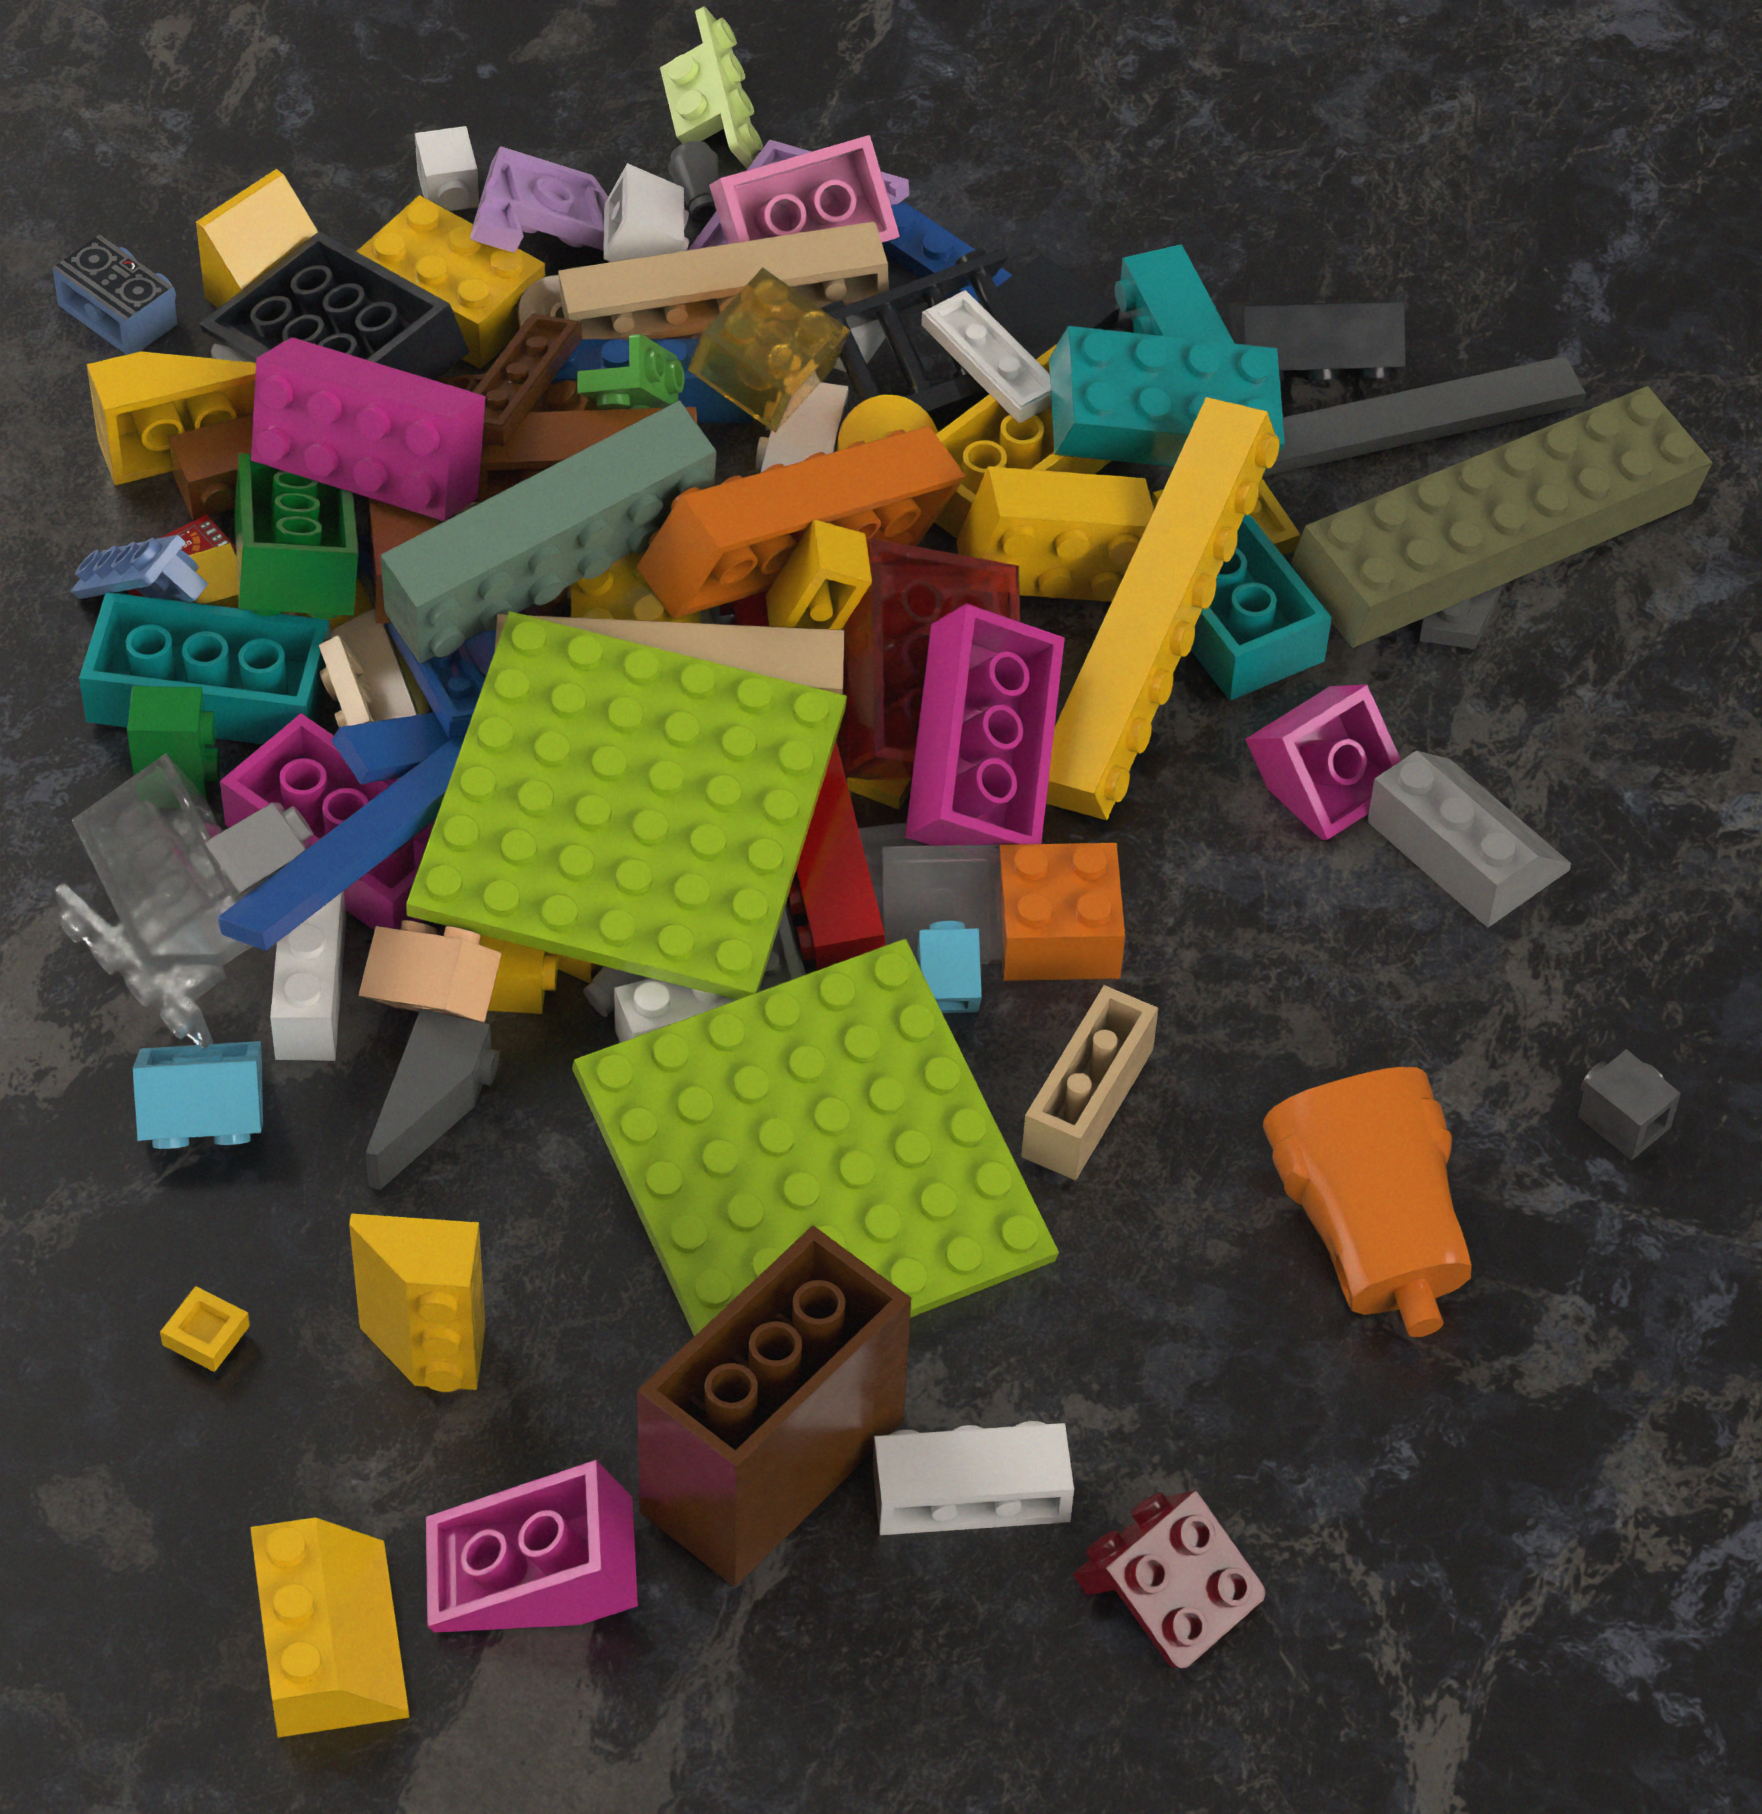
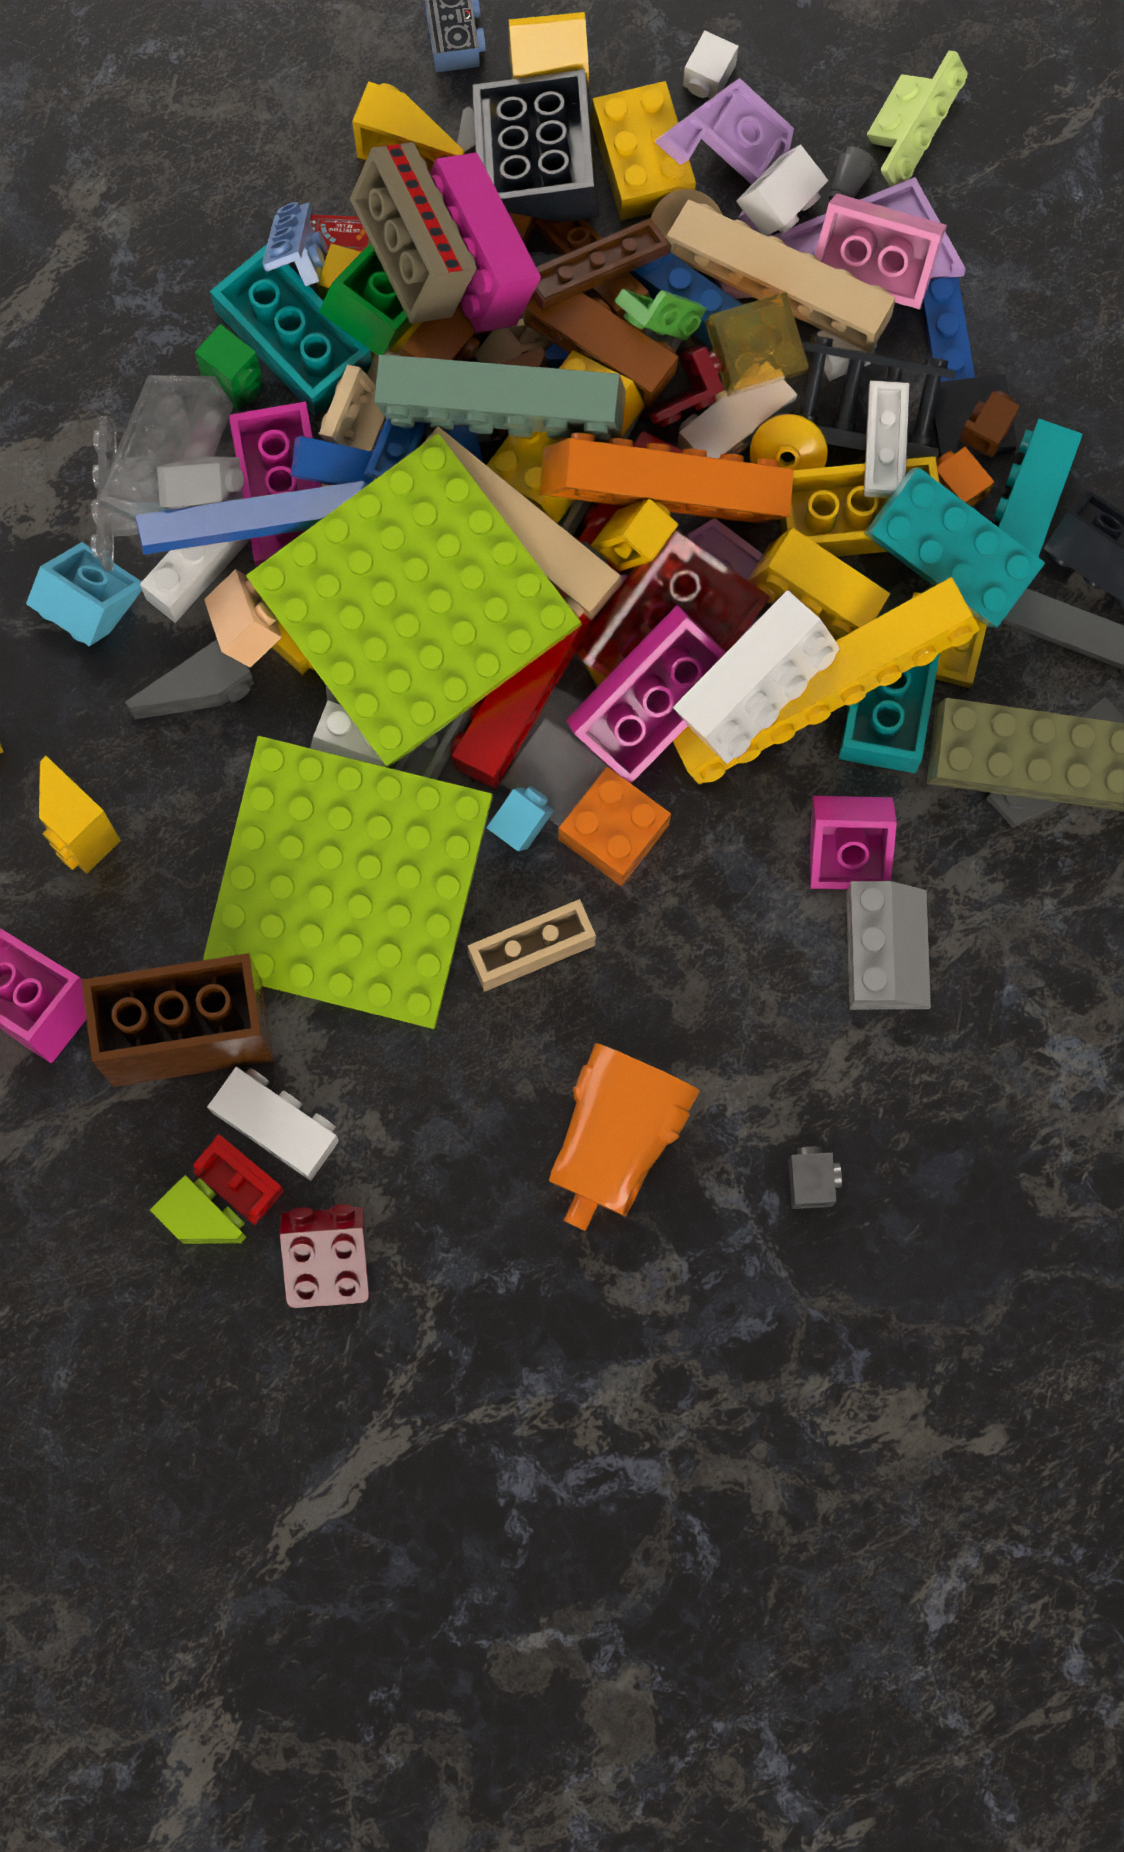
camera: 40 degrees right, 25 degrees up
none -> lime slope [150,1175,247,1244]
none -> red hinge [193,1134,284,1225]
none -> dark tan brick [350,142,477,324]
none -> dark red bracket [639,345,724,427]
none -> white brick [673,590,840,764]
none -> reddish brown brick [959,391,1020,458]

